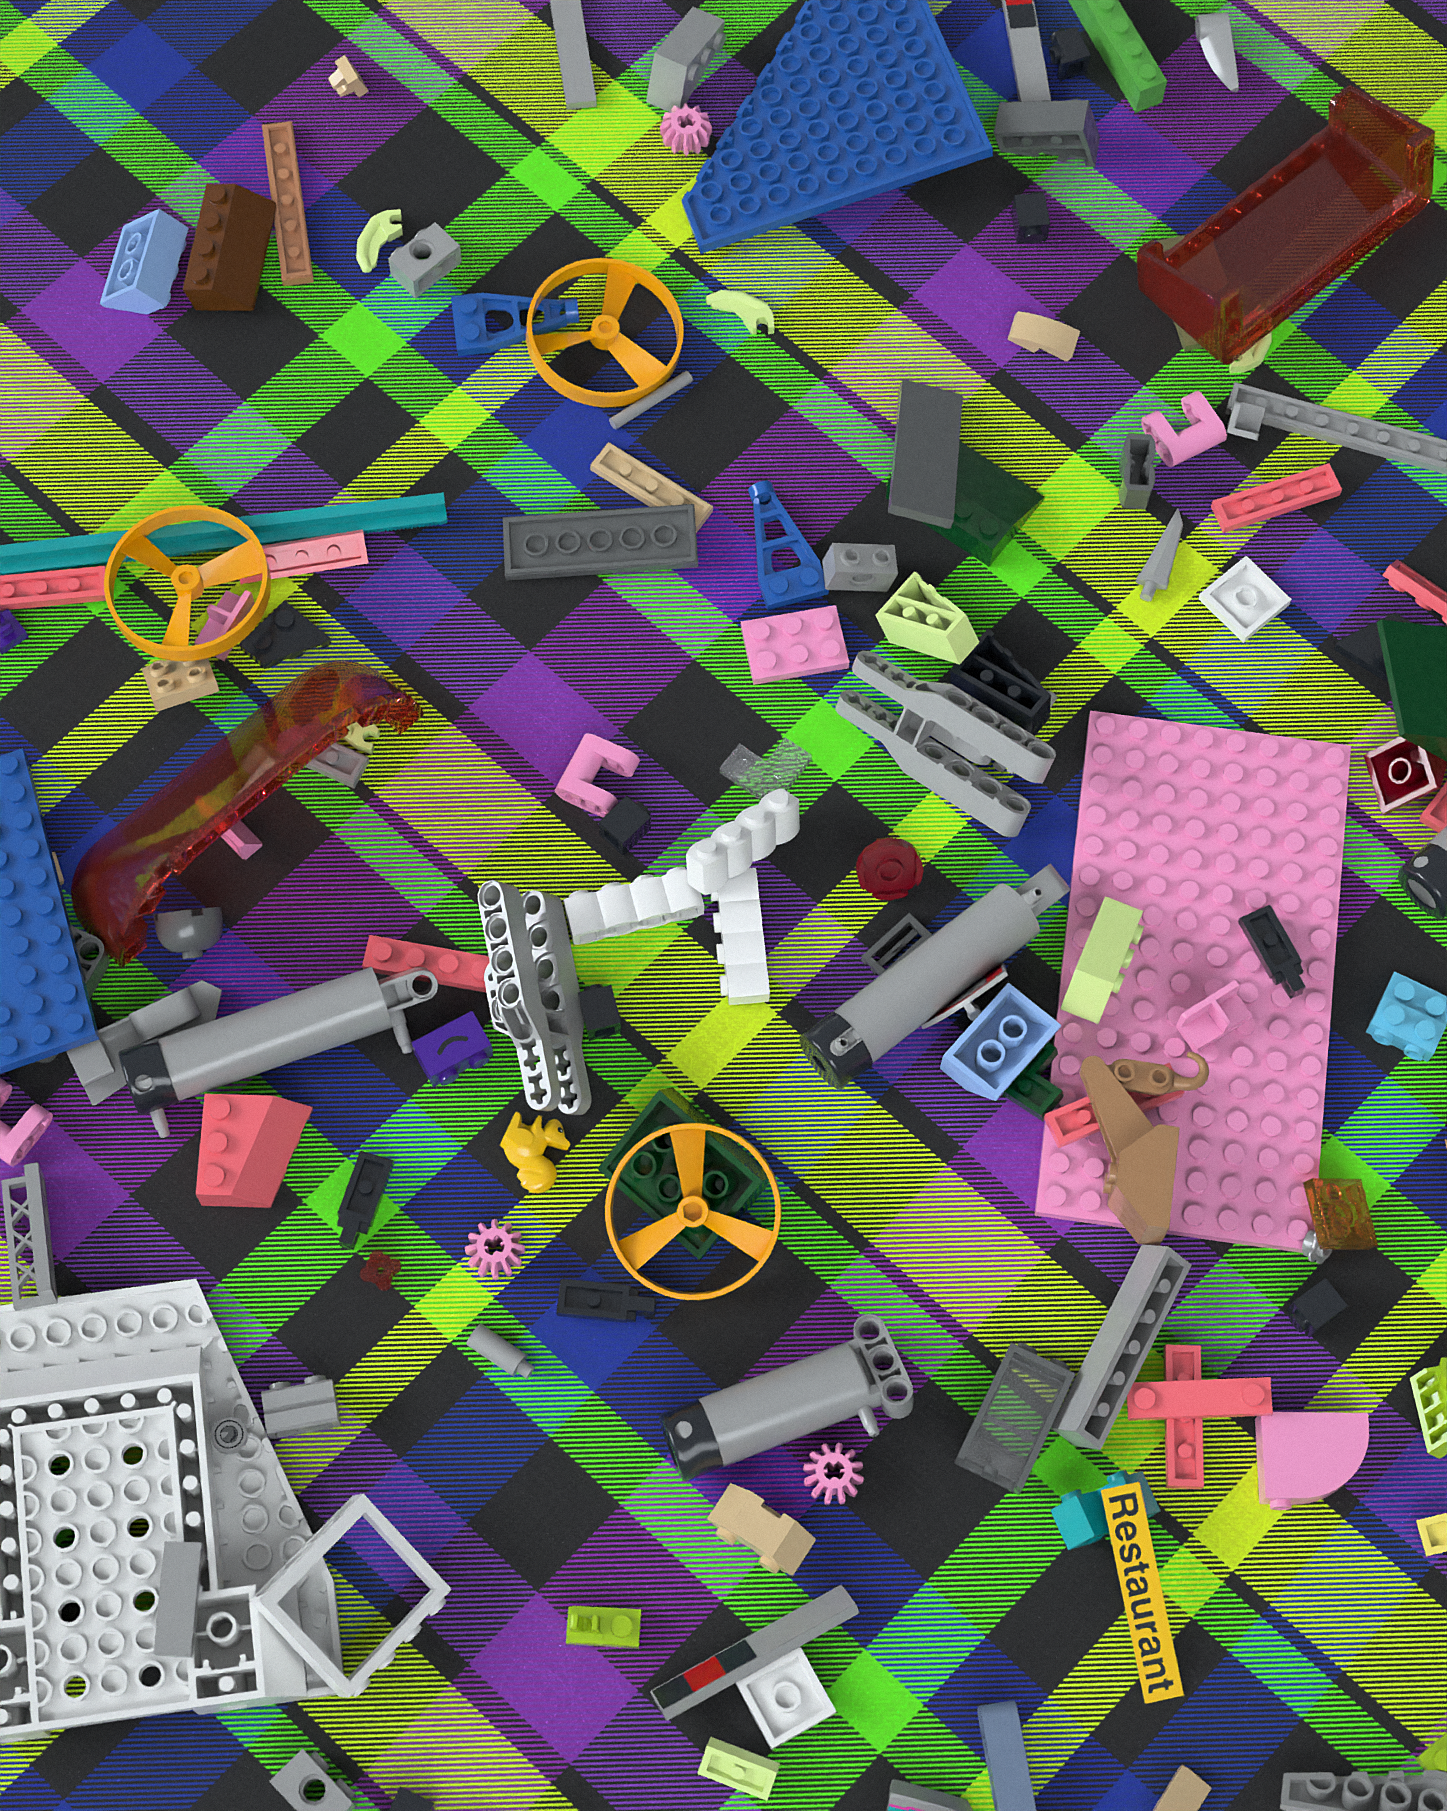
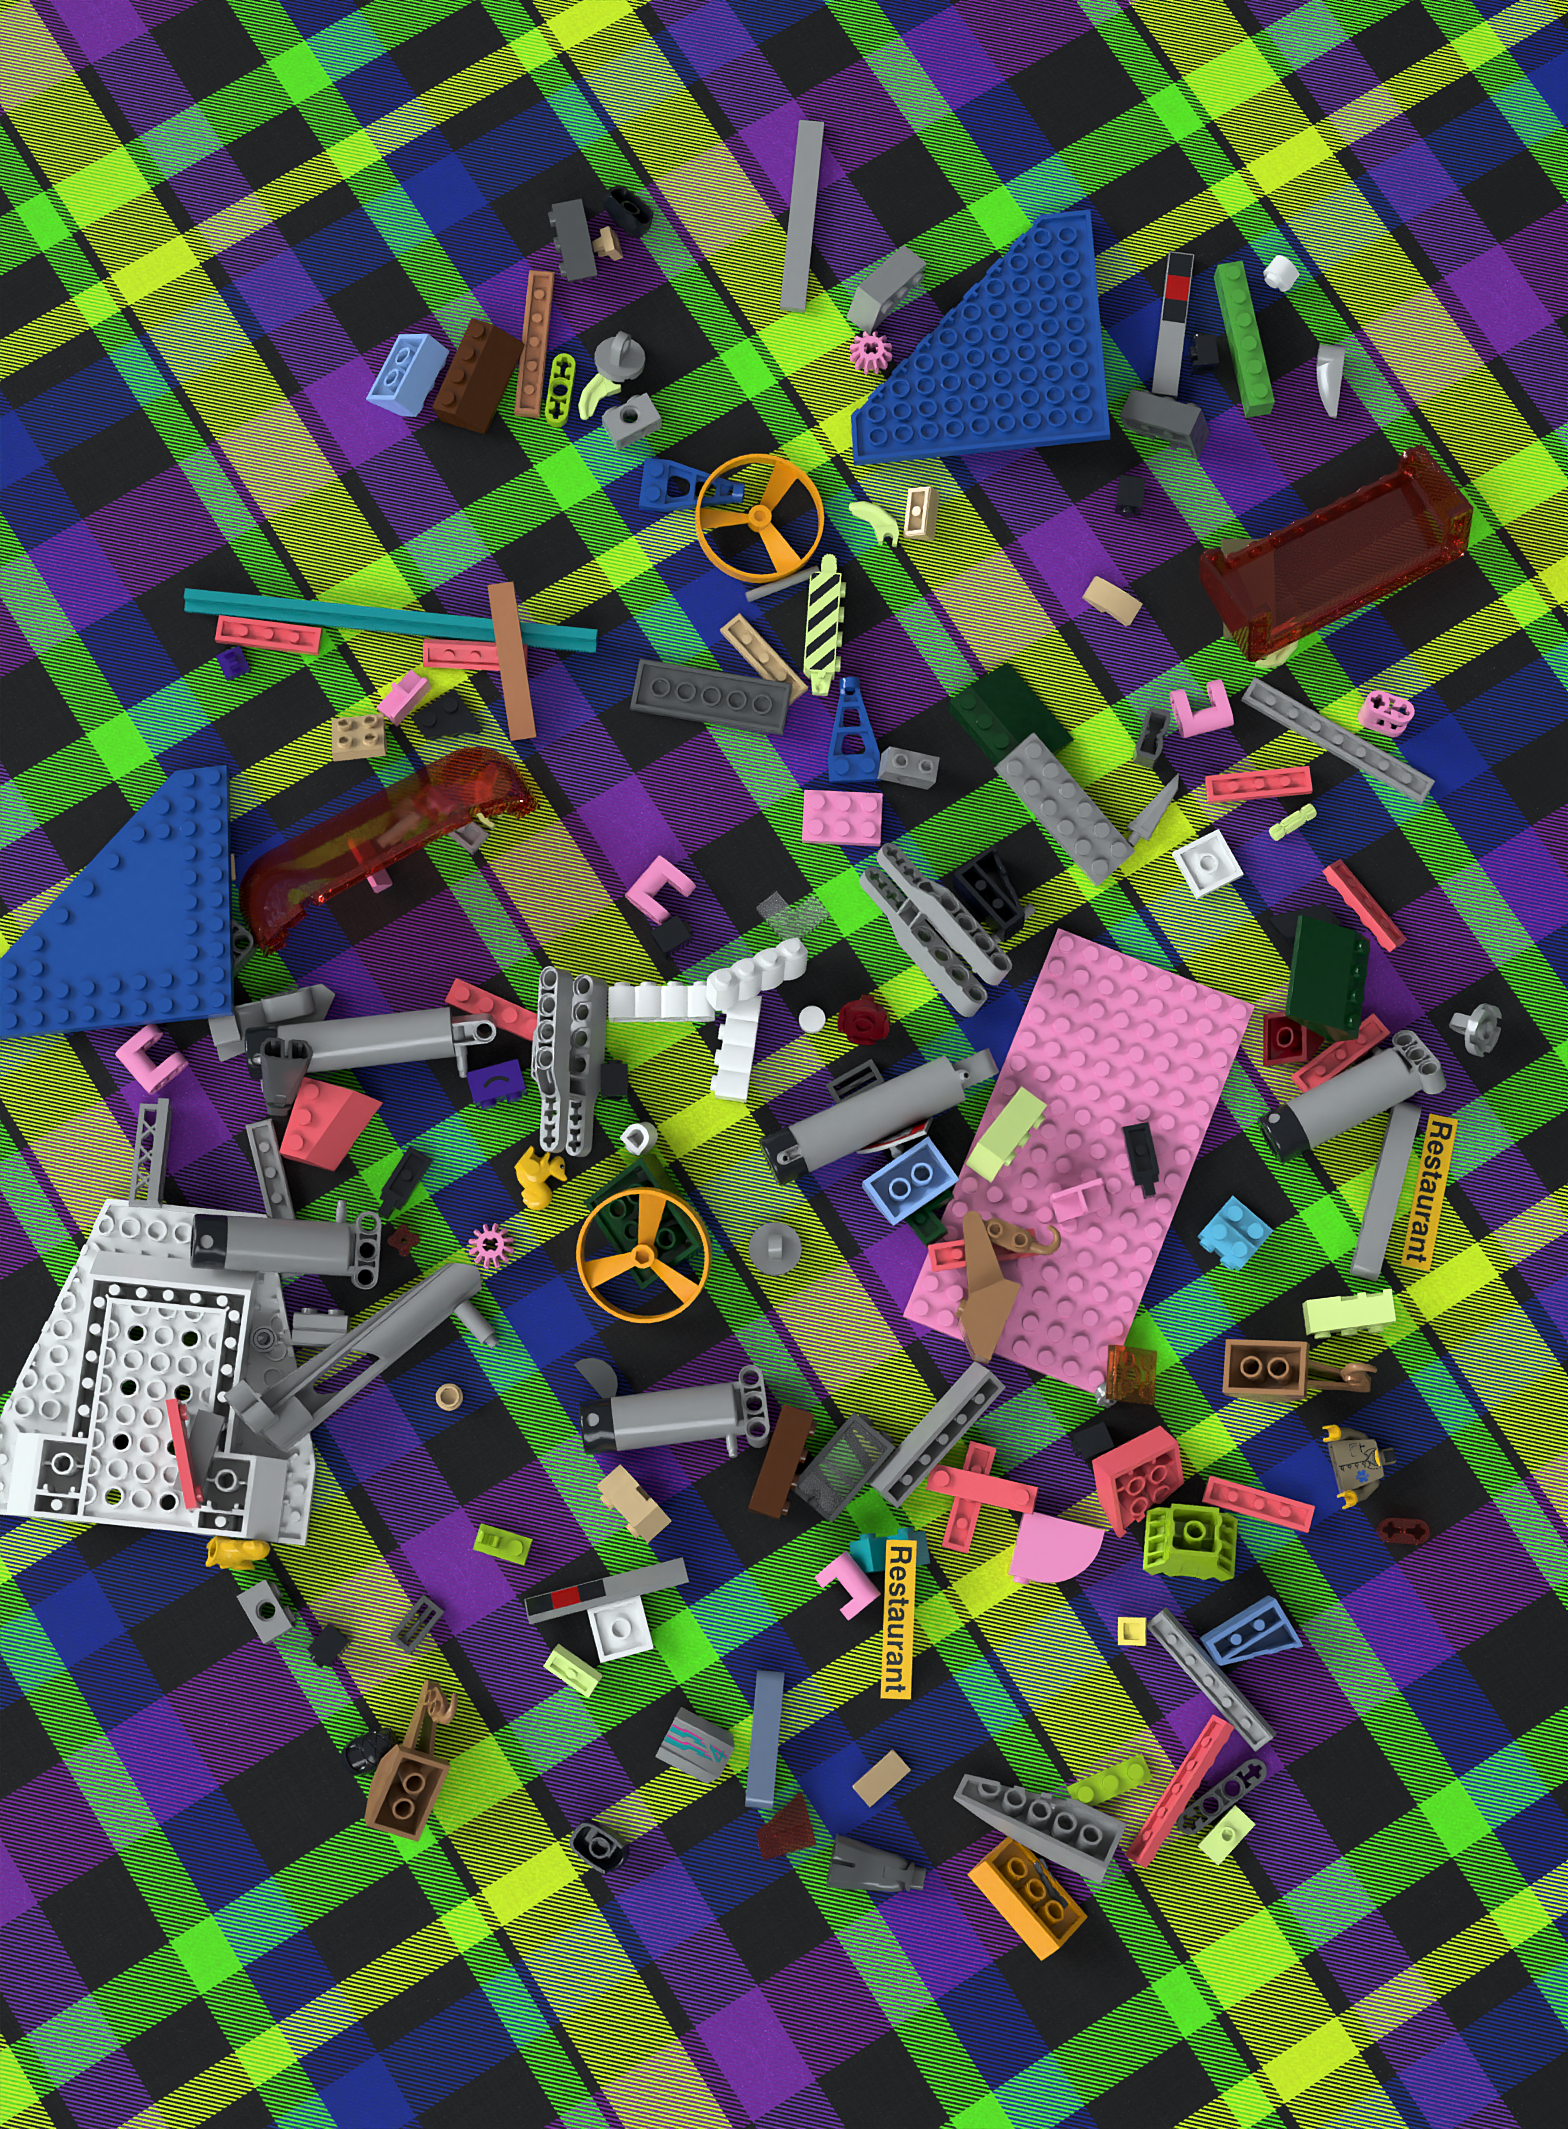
camera: 15 degrees right, 10 degrees up
light orange piece [104,505,271,661] -> none
dark grey cylinder [154,907,223,959] -> none
white window [250,1494,451,1698] -> none
black hinge [556,1279,656,1323] -> none
bright pink gear [803,1443,864,1505] -> none
yellowish green wedge [875,571,979,665] -> none
dark grey tile [888,379,963,529] -> none
light grey panel [1226,400,1265,440] -> none
none -> coral plate [165,1398,204,1511]
none -> light grey piece [190,1200,381,1289]
none -> yellow animal [206,1535,270,1570]
none -> light grey panel [223,1263,482,1452]
none -> light grey tile [246,1119,303,1280]
none -> dark grey piece [260,1038,313,1116]
none -> dark grey tile [388,1594,445,1655]
none -> tan plate [436,1383,463,1411]
none -> nougat tile [487,581,537,741]
none -> lime beam [545,353,576,427]
none -> dark grey wedge [548,199,598,284]
none -> dark grey tile [574,1358,618,1398]
none -> light grey tile [594,331,645,382]
none -> black piece [602,186,654,239]
none -> white plate [620,1122,658,1156]
none -> light grey tile [748,1222,802,1276]
none -> reddish brown slope [748,1404,818,1520]
none -> white tile [799,1006,825,1034]
none -> yellowish green hinge [804,554,846,696]
none -> bright pink connector [814,1551,881,1621]
none -> tan slope [903,486,939,541]
none -> light grey plate [994,733,1135,886]
none -> coral wedge [1092,1426,1184,1538]
none -> yellowish green axle [1269,804,1317,841]
none -> bright pink connector [1357,690,1415,737]

